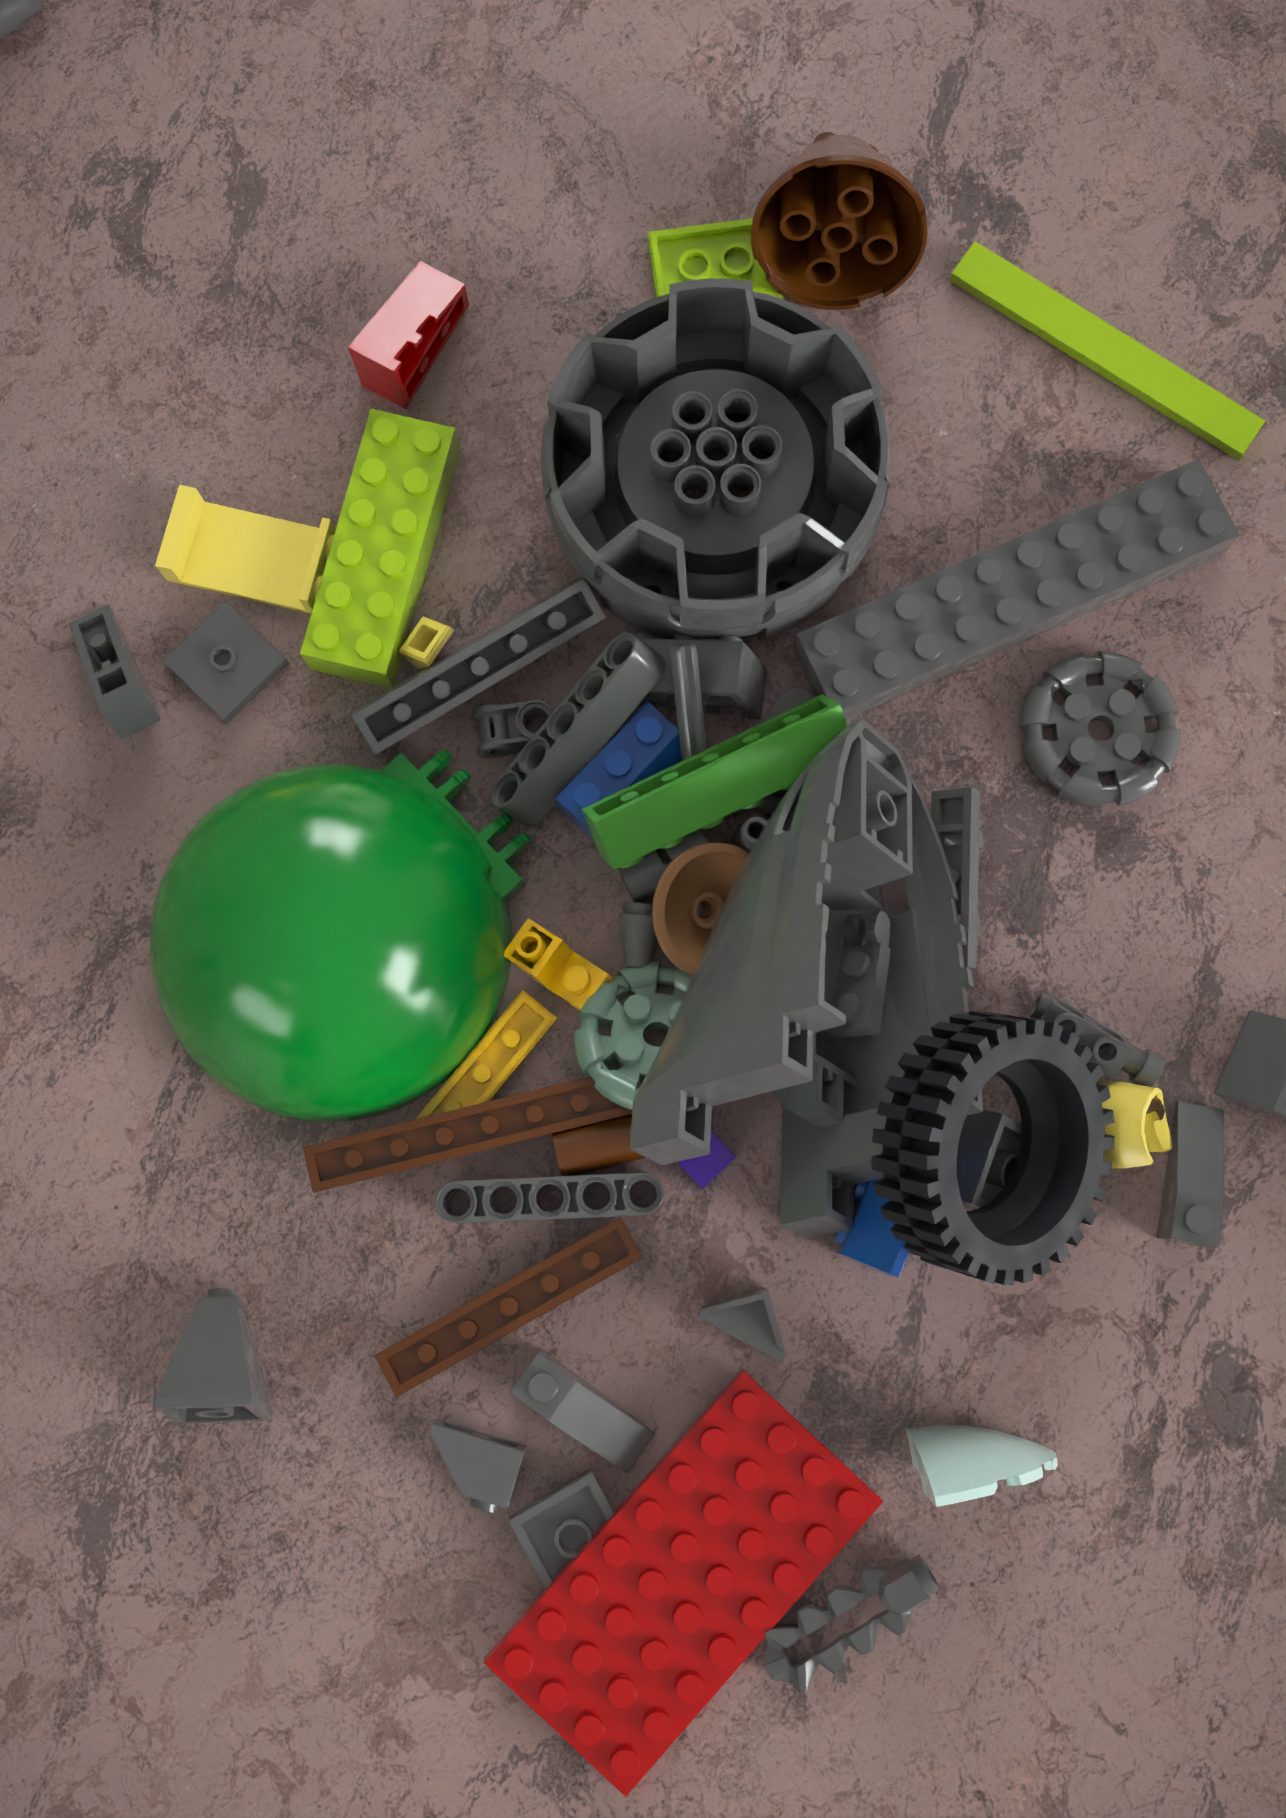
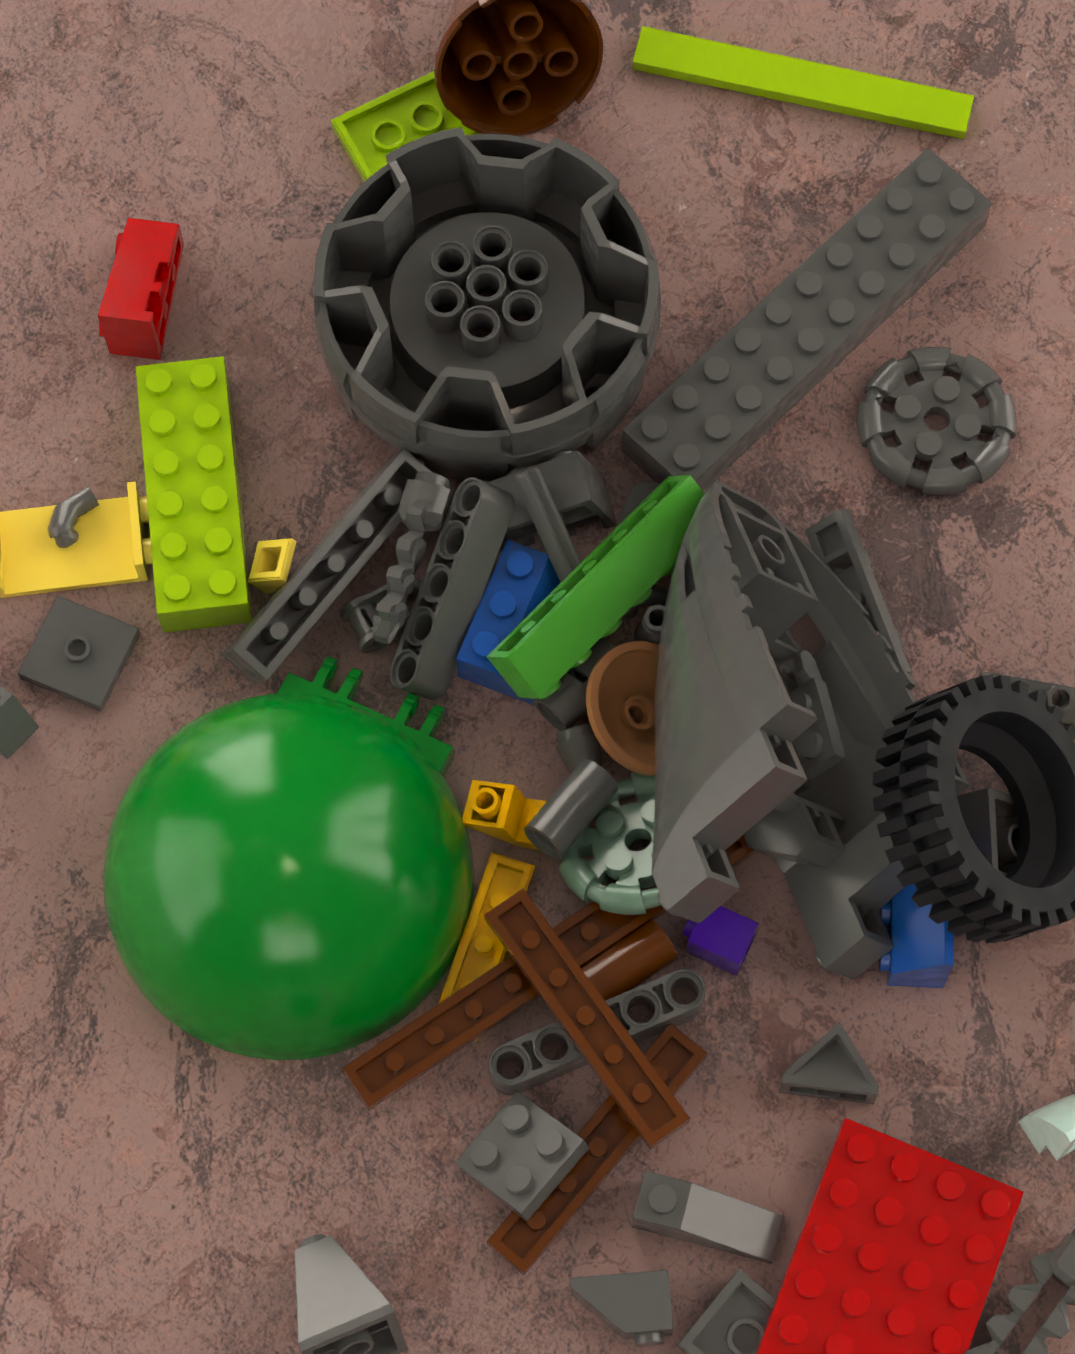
camera: 25 degrees left, 10 degrees down
none -> dark grey arm [47,486,99,549]
none -> dark grey sword [373,471,452,644]
none -> dark grey plate [455,1091,589,1221]
none -> reddish brown plate [484,889,690,1149]
none -> dark grey pin [524,759,618,859]

